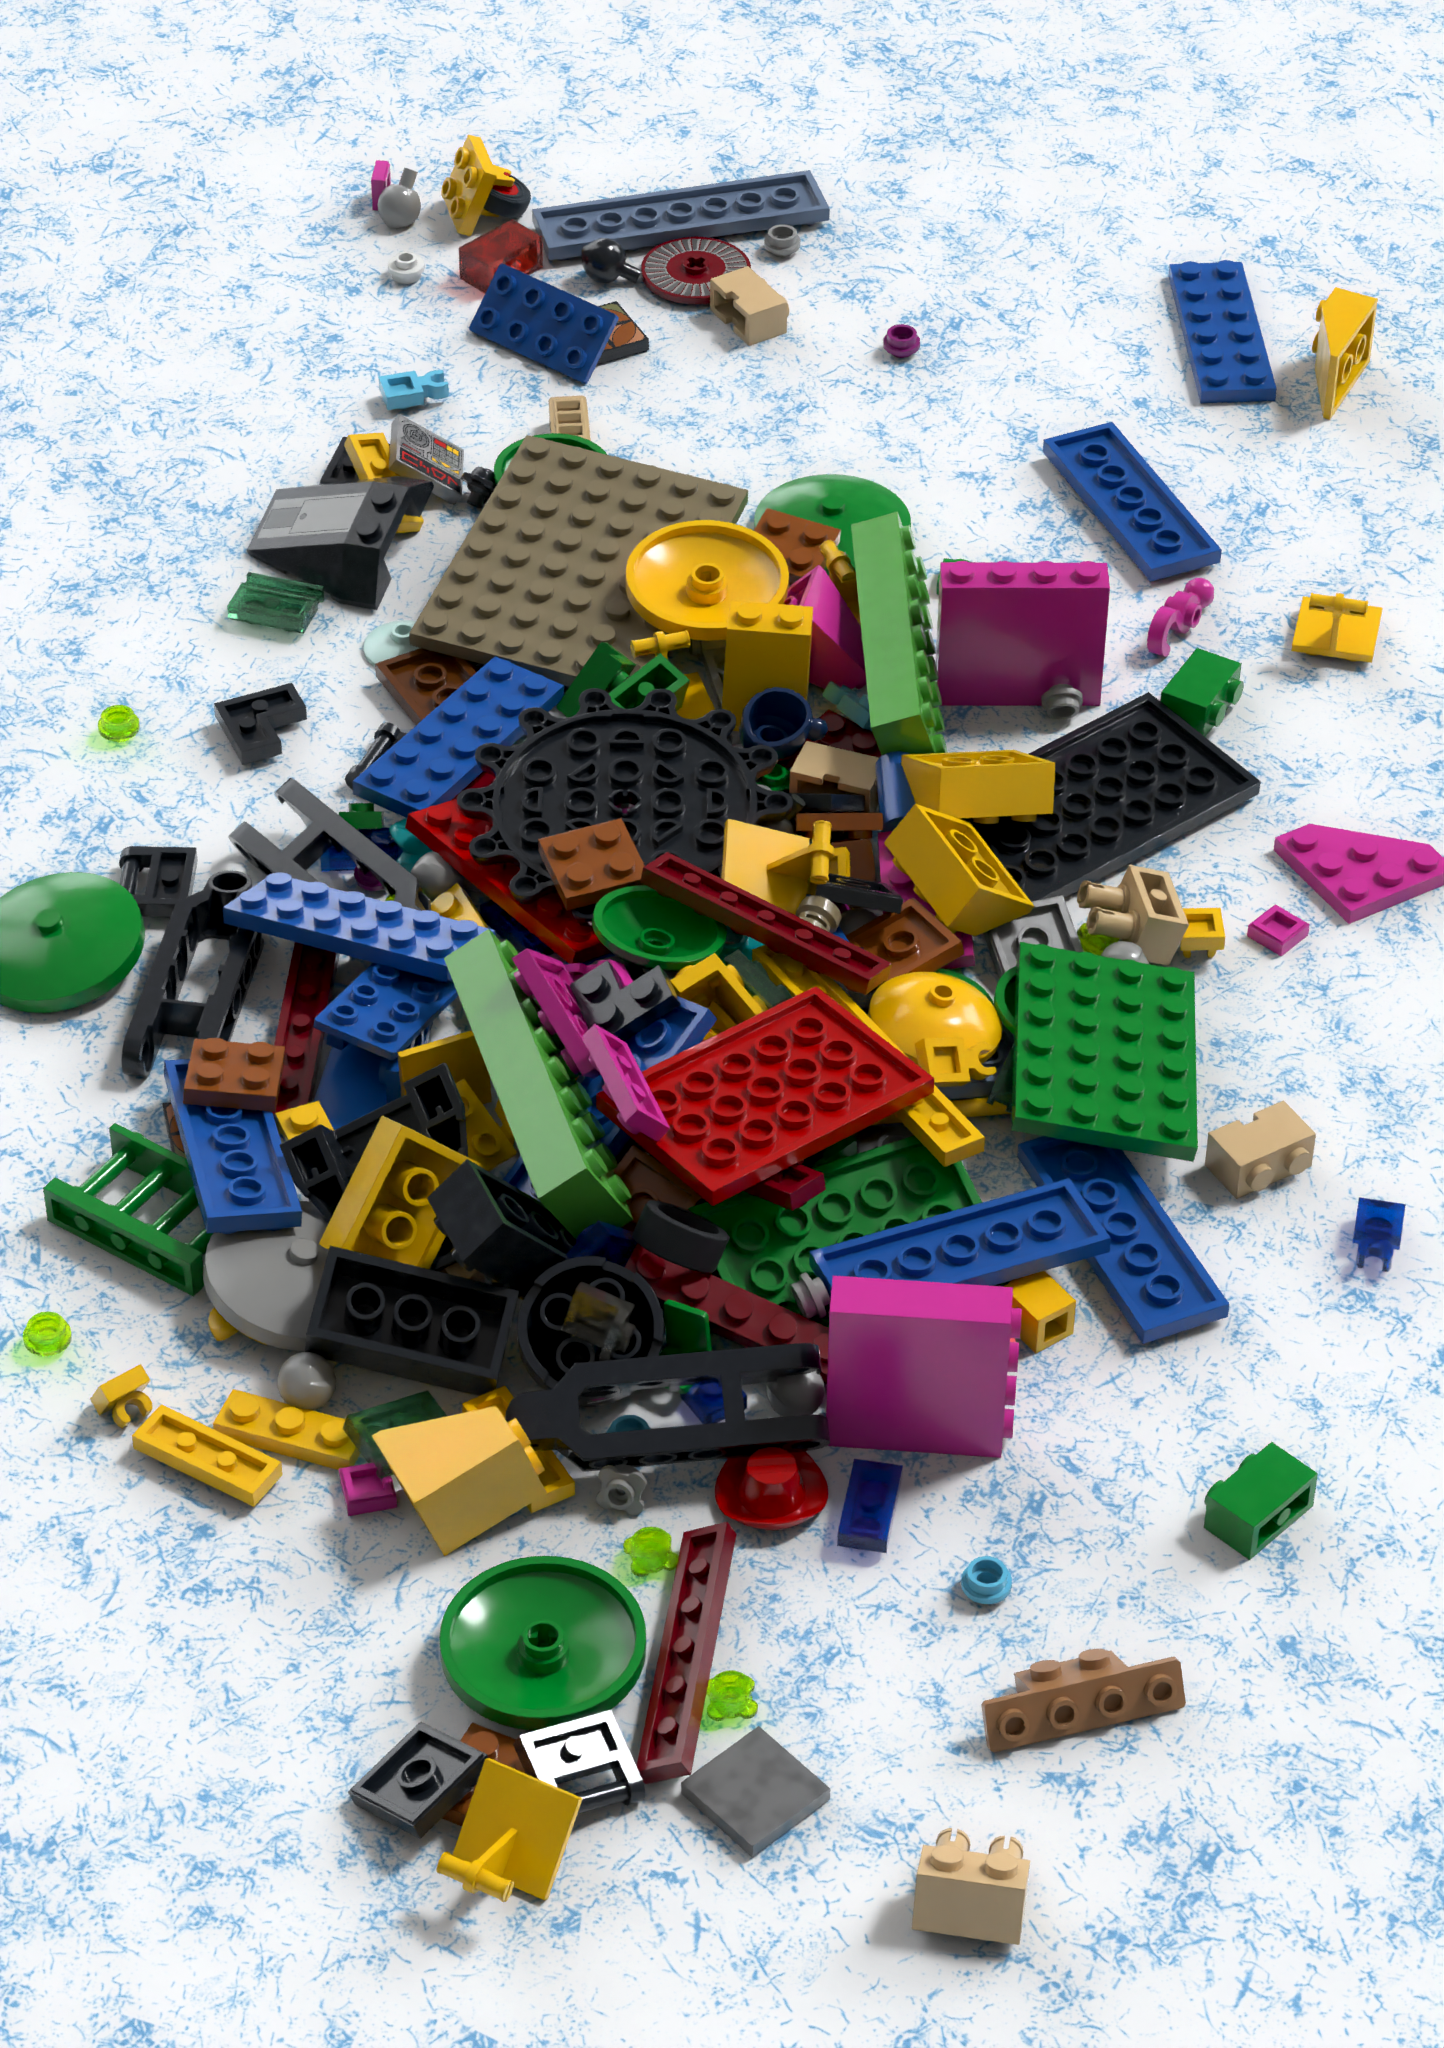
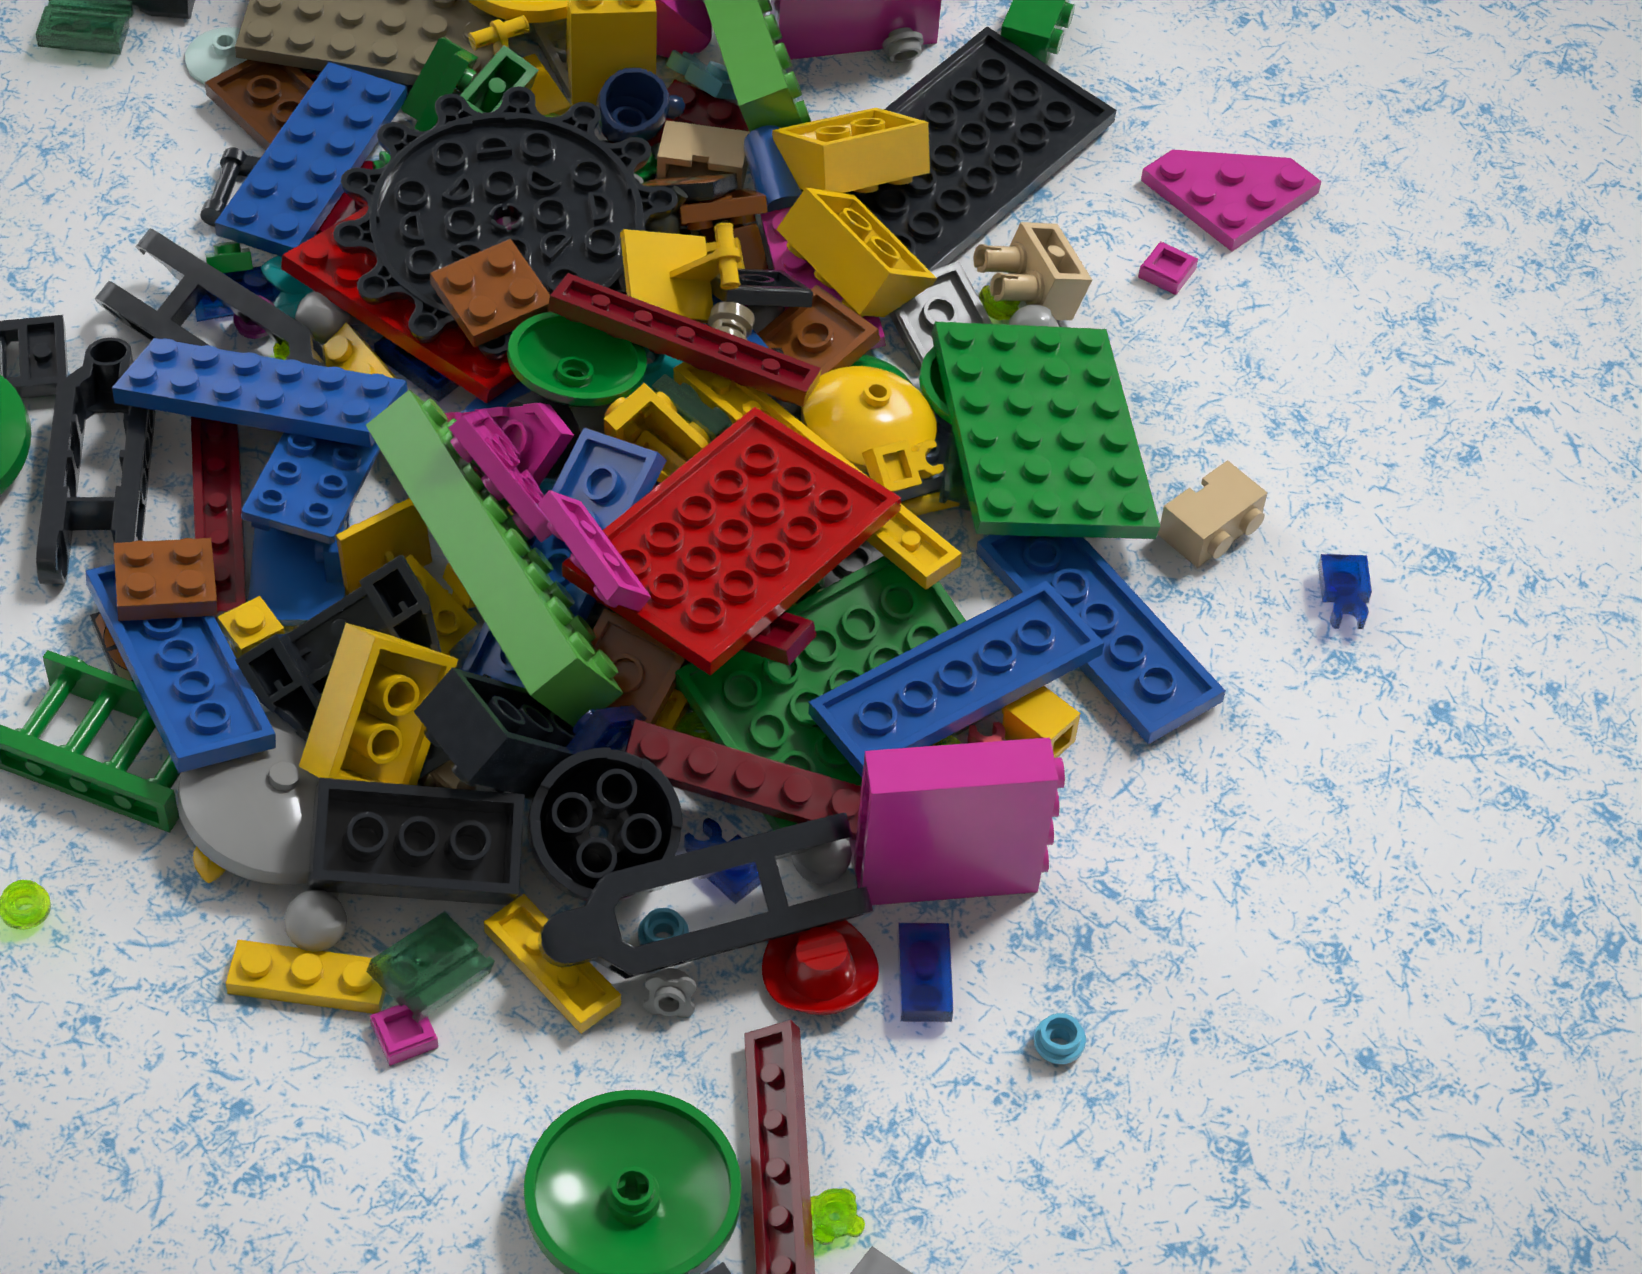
camera: 15 degrees left, 10 degrees up
yellow tile [90,1364,153,1429] -> none
yellow plate [132,1404,283,1507] -> none
black plate [214,683,307,765] -> none
yellow slope [372,1406,547,1556] -> none
clear smoke bracket [561,1282,636,1361] -> none
black plate [570,961,681,1041] -> none
clear neon green plate [623,1527,679,1577] -> none
black tyre [632,1200,730,1273] -> none
green bracket [660,1299,712,1394] -> none
light grey plate [790,1272,831,1319] -> none
medium nougat bracket [981,1649,1186,1752] -> none
yellow tile [1179,908,1225,958] -> none
green brick [1204,1442,1318,1560] -> none

